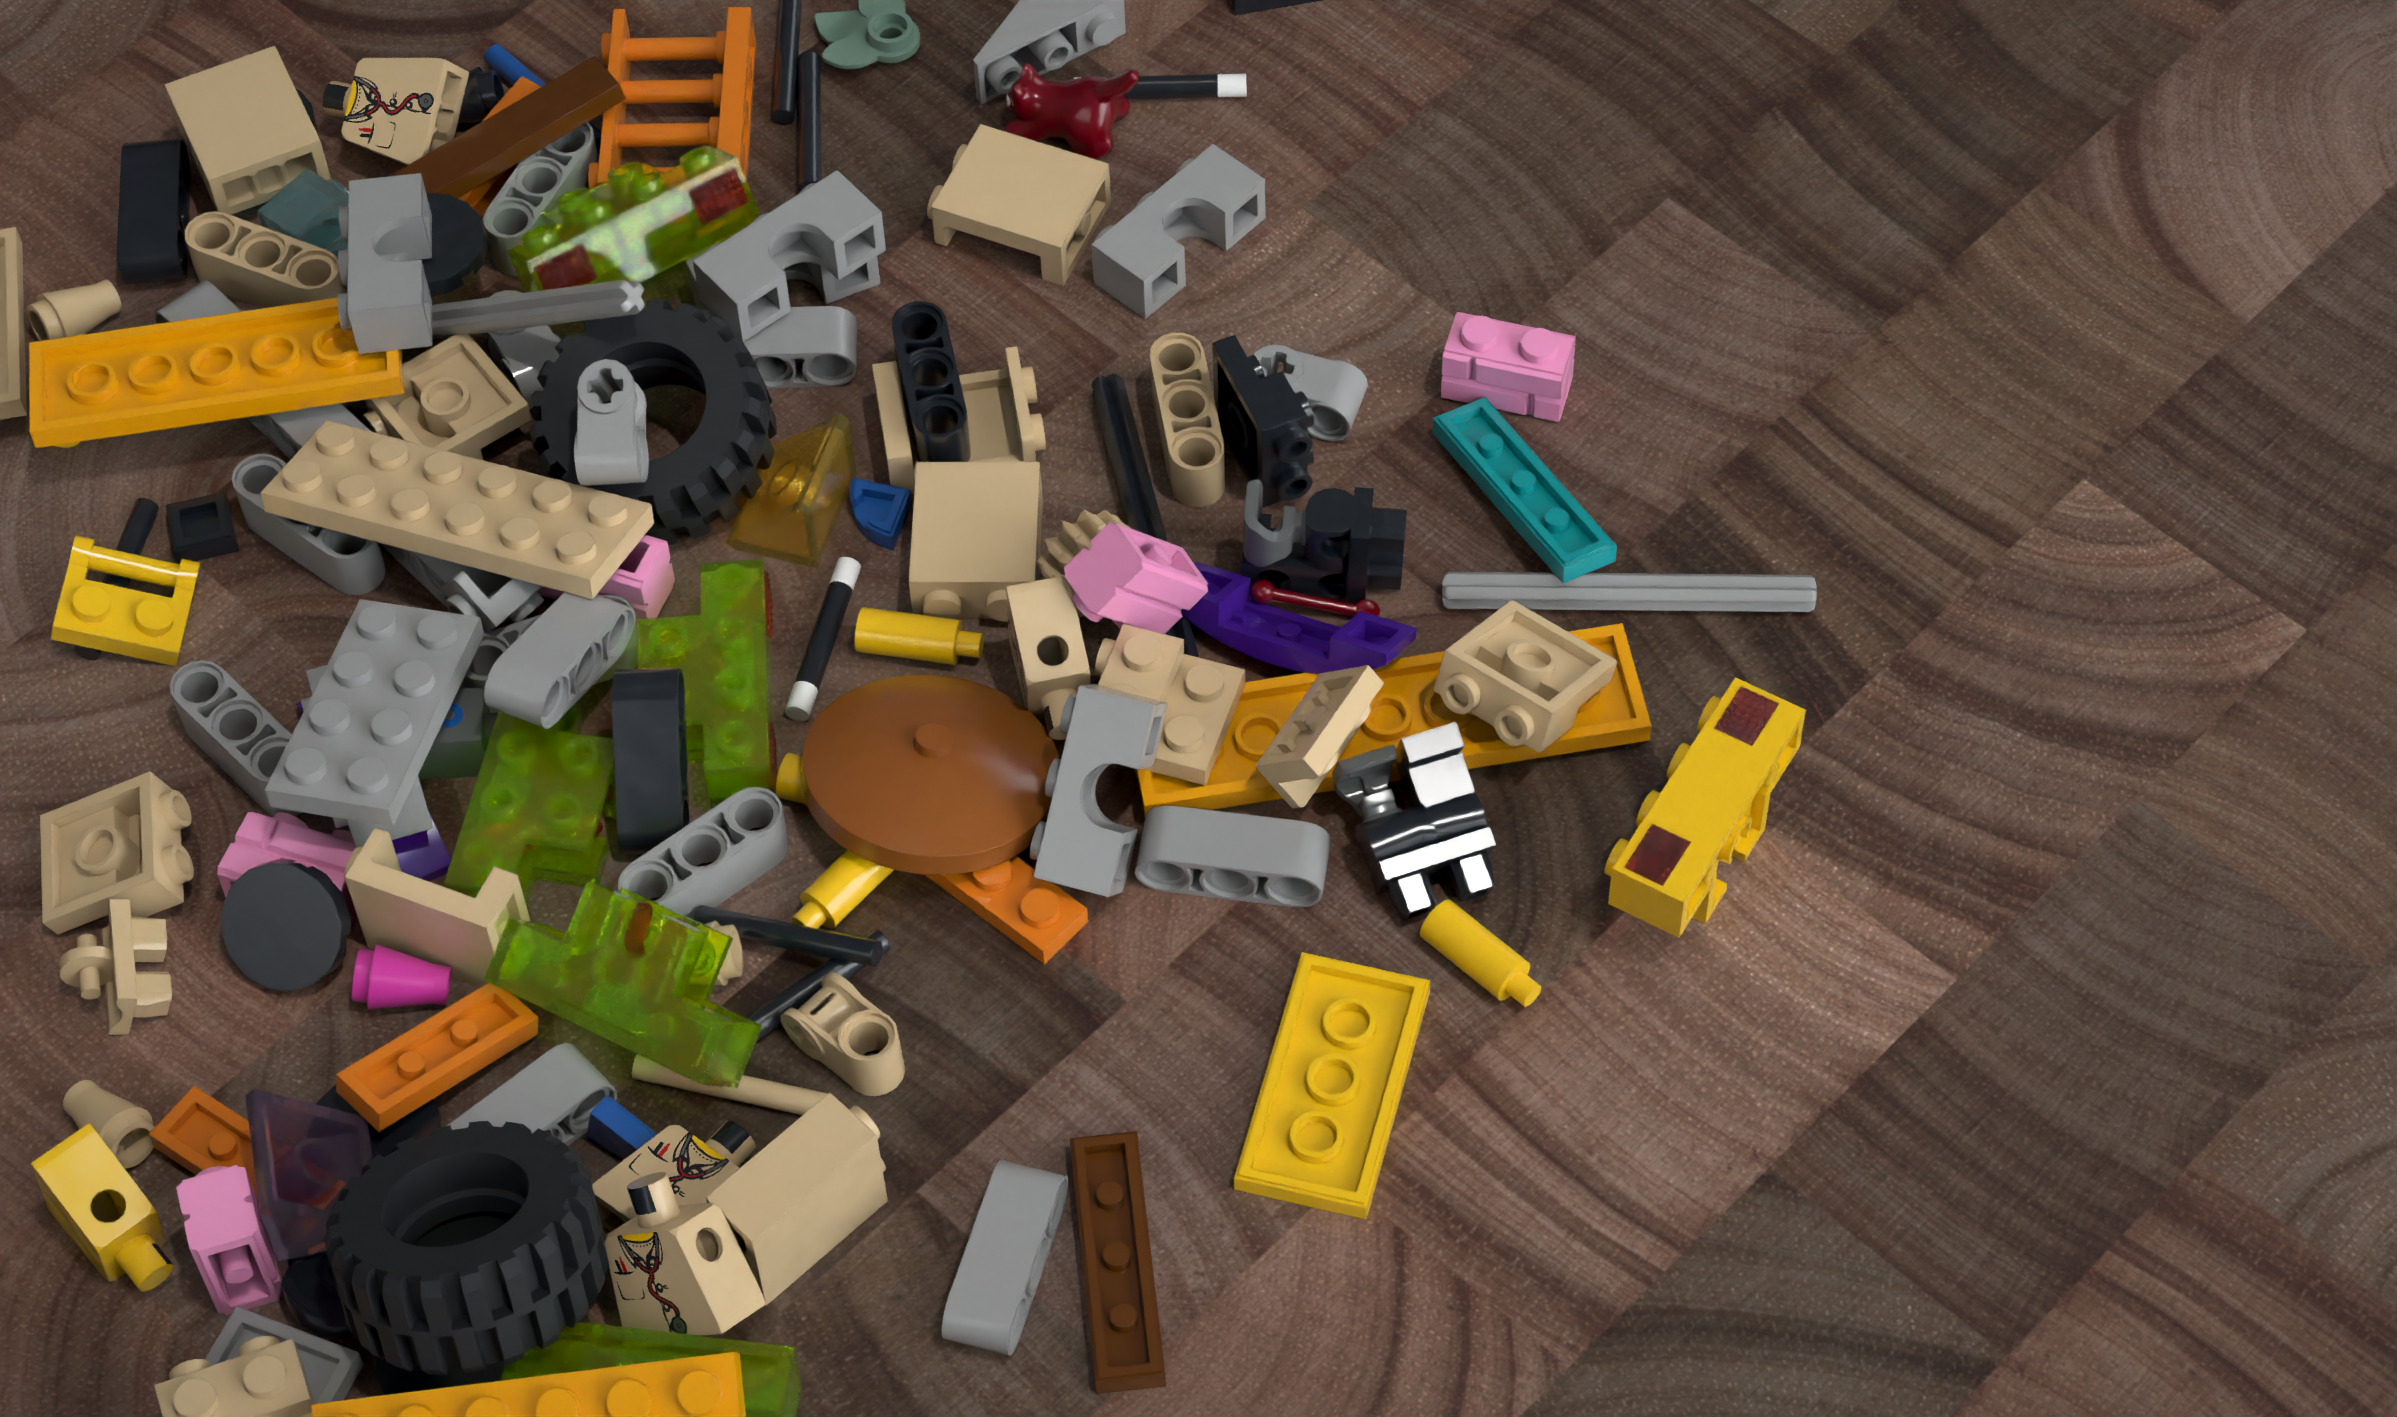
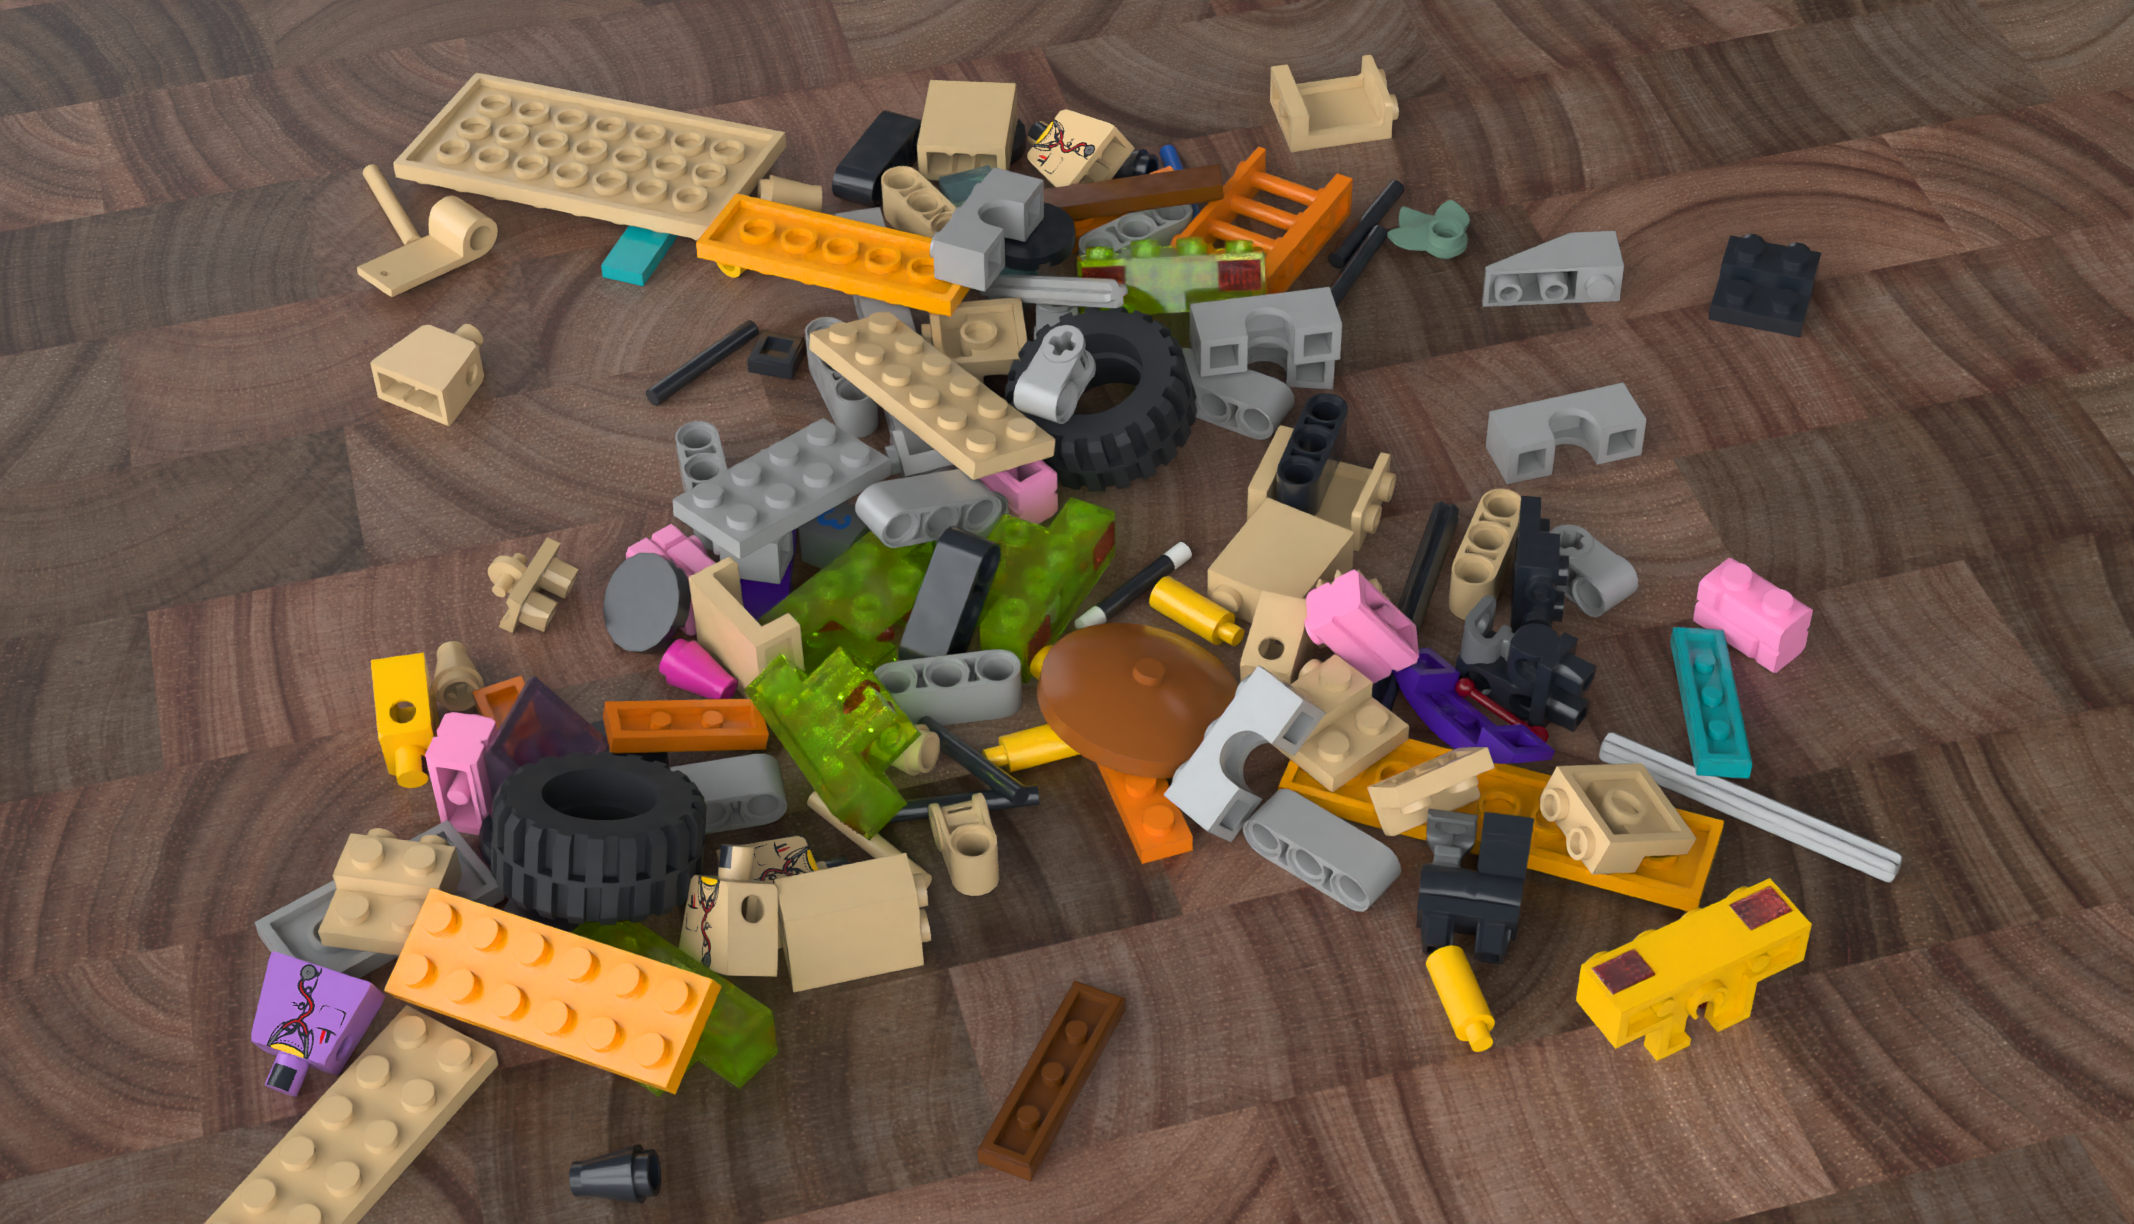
camera: 30 degrees right, 10 degrees down
tan plate [40,771,194,934] -> none
yellow plate [51,535,200,666] -> none
blue tile [587,1096,657,1159] -> none
clear yellow slope [726,413,857,568] -> none
blue tile [850,478,913,550] -> none
tan panel [927,124,1111,286] -> none
light grey beam [942,1160,1068,1356] -> none
dark red animal [1004,63,1139,161] -> none
black bar [1074,74,1247,99] -> none
yellow tile [1234,952,1430,1220] -> none

